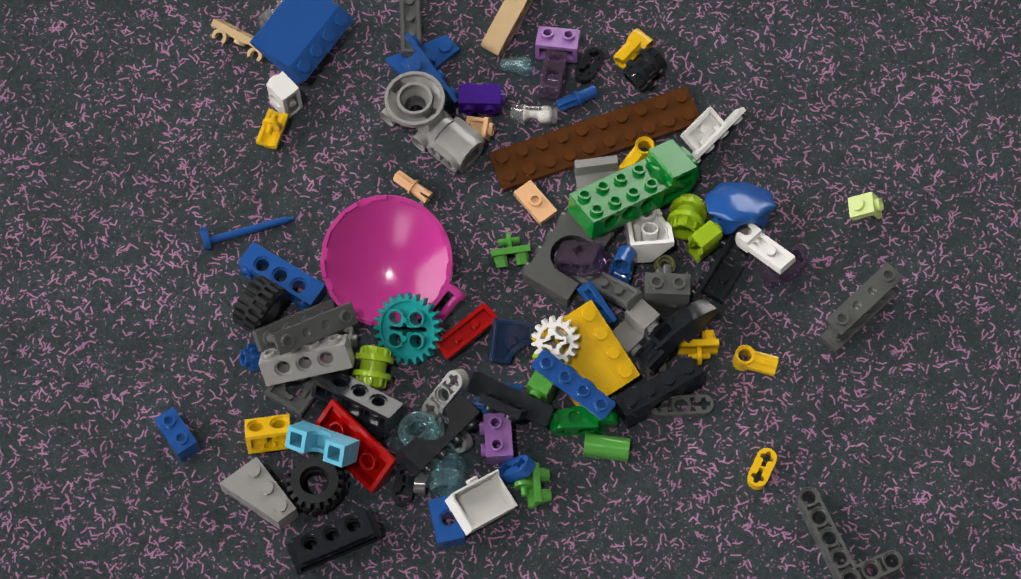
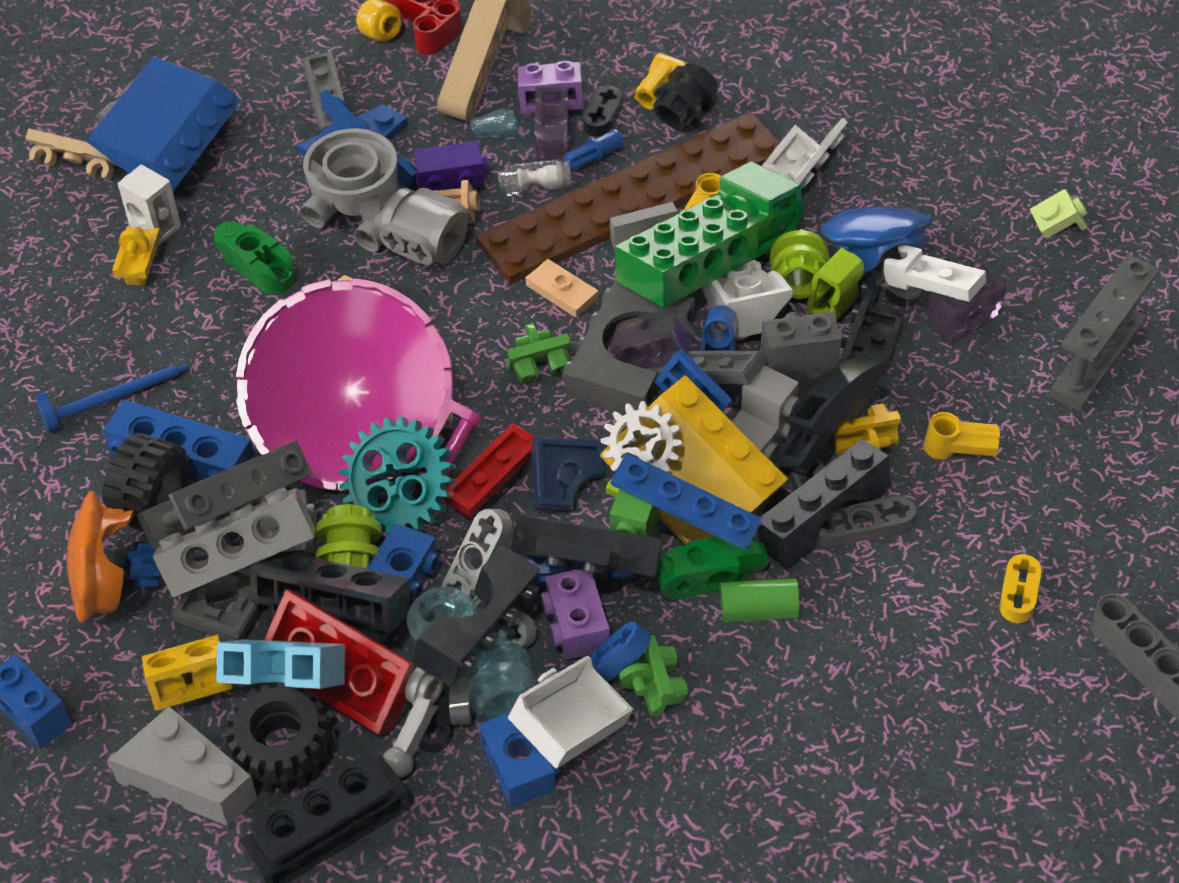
camera: 10 degrees left, 15 degrees down
none -> orange piece [67,491,134,623]
none -> green piece [214,221,296,295]
none -> blue brick [367,523,440,605]
none -> light grey piece [383,667,443,779]

